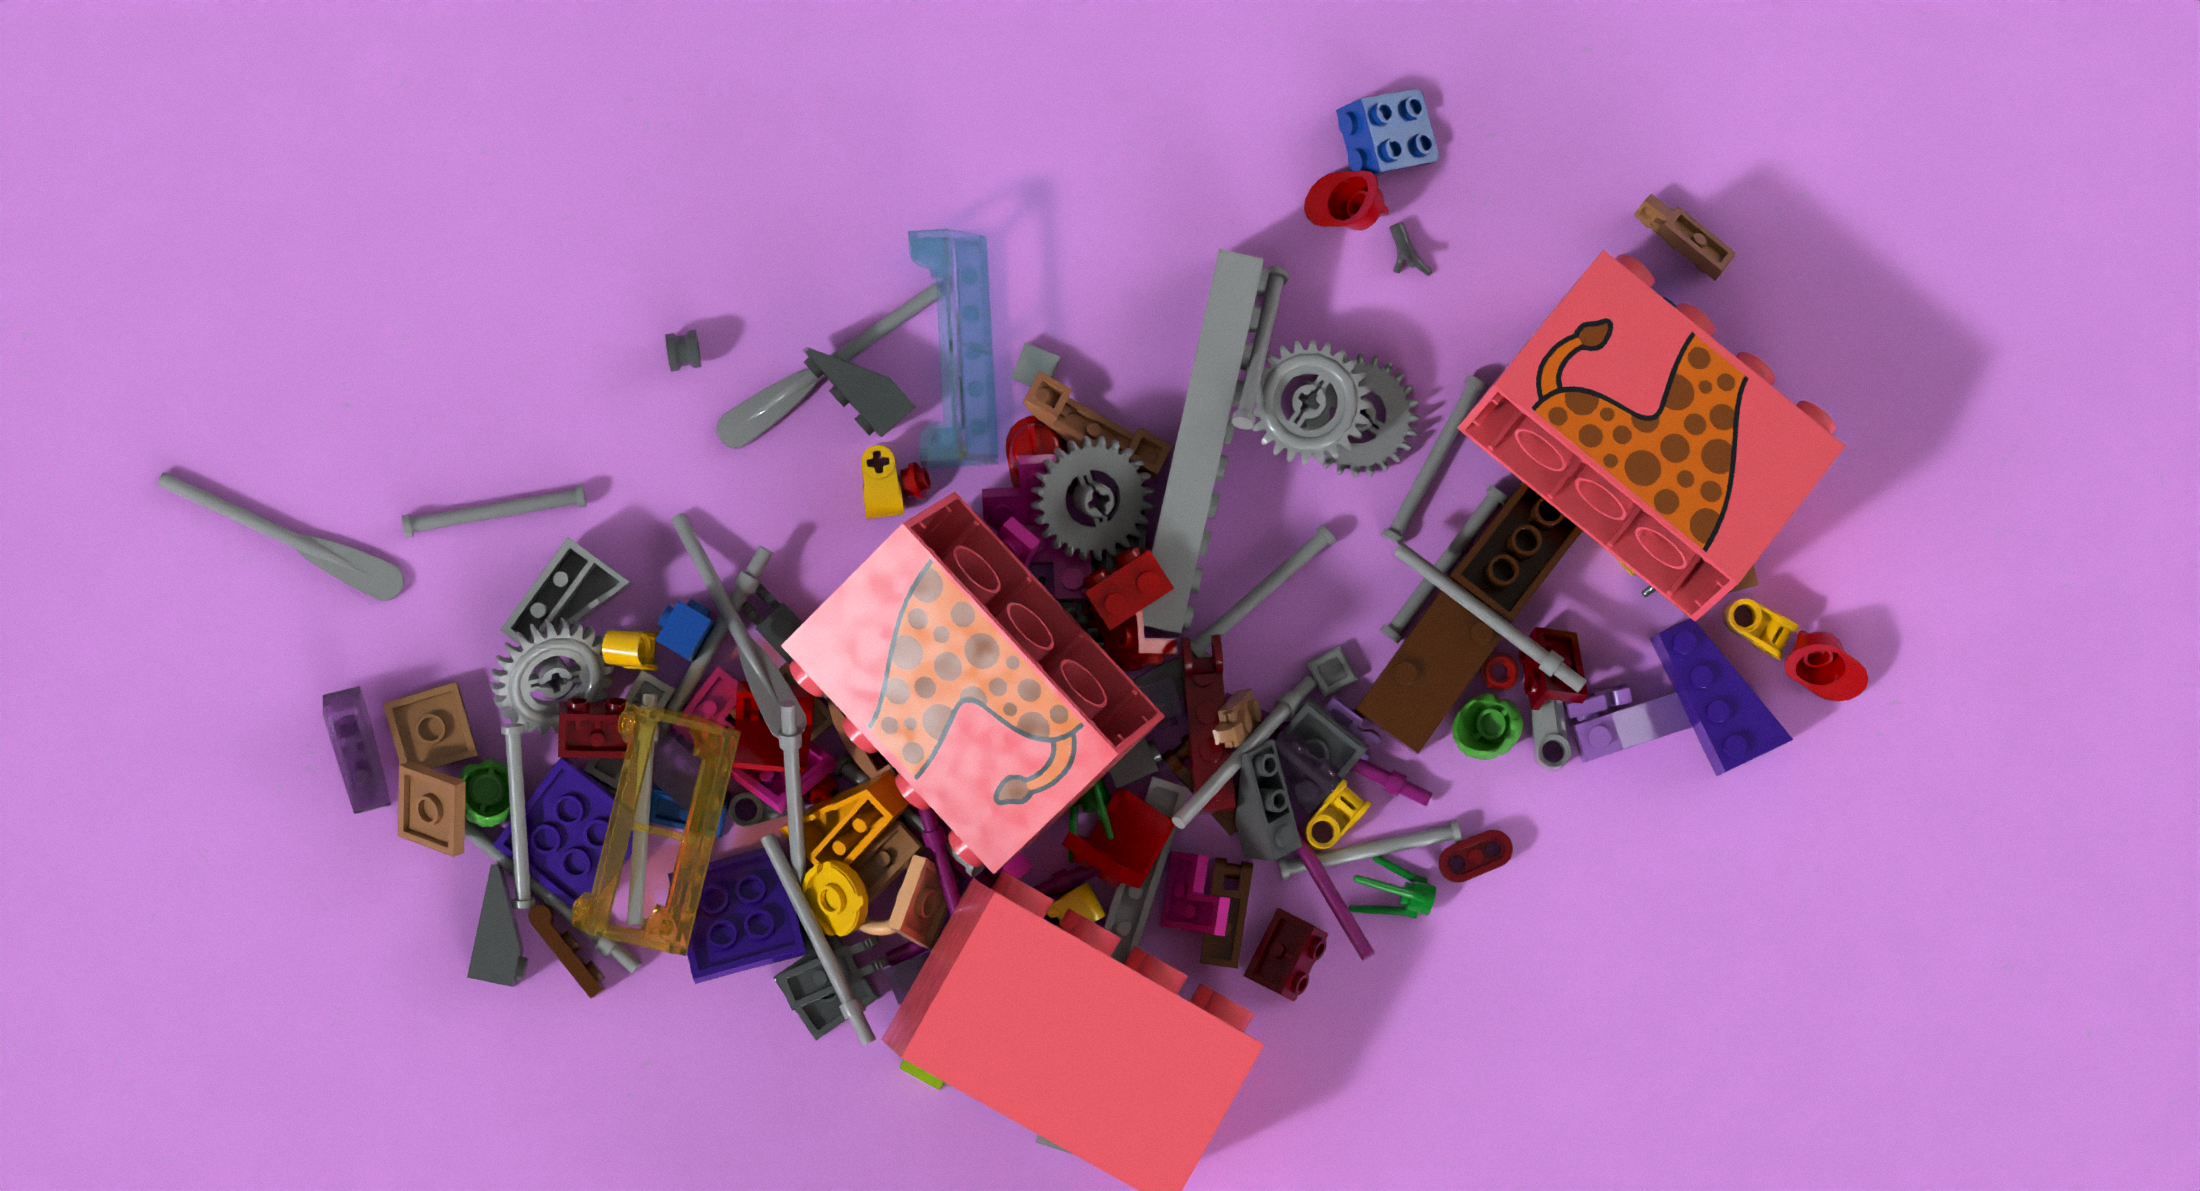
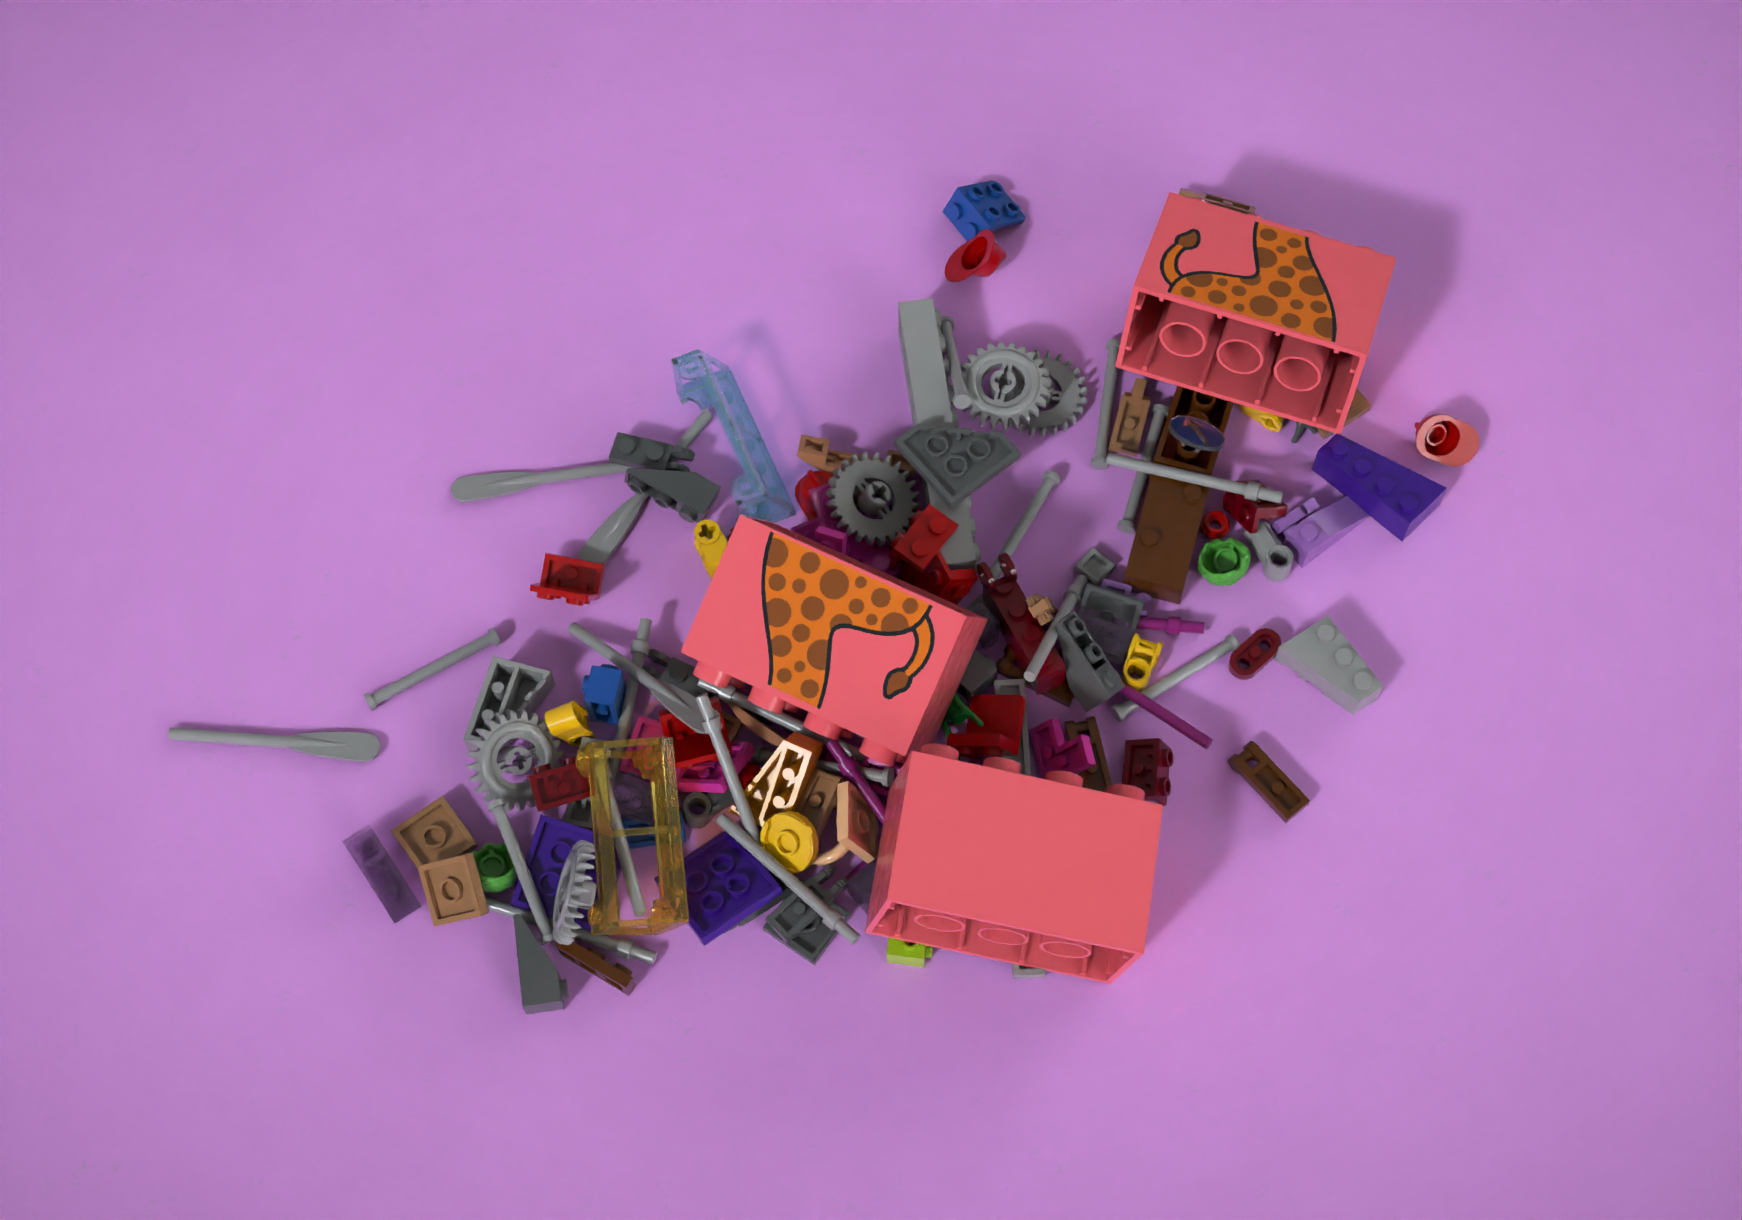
camera: 15 degrees left, 20 degrees down
dark grey wheel [665,330,702,372] -> none
light grey tile [1011,342,1061,387] -> none
green plant [1348,856,1437,919] -> none
dark grey bar [1389,222,1432,276] -> none
yellow piece [1723,598,1800,660] -> none
none -> light grey piece [451,463,632,502]
none -> red bracket [530,553,605,606]
none -> light grey gear [553,840,597,945]
none -> dark grey hinge [609,432,695,472]
none -> dark grey plate [894,424,1021,509]
none -> medium nougat hinge [1108,378,1151,457]
none -> piece [1168,416,1226,453]
none -> reddish brown plate [1227,741,1310,823]
none -> light grey wedge [1274,616,1383,715]

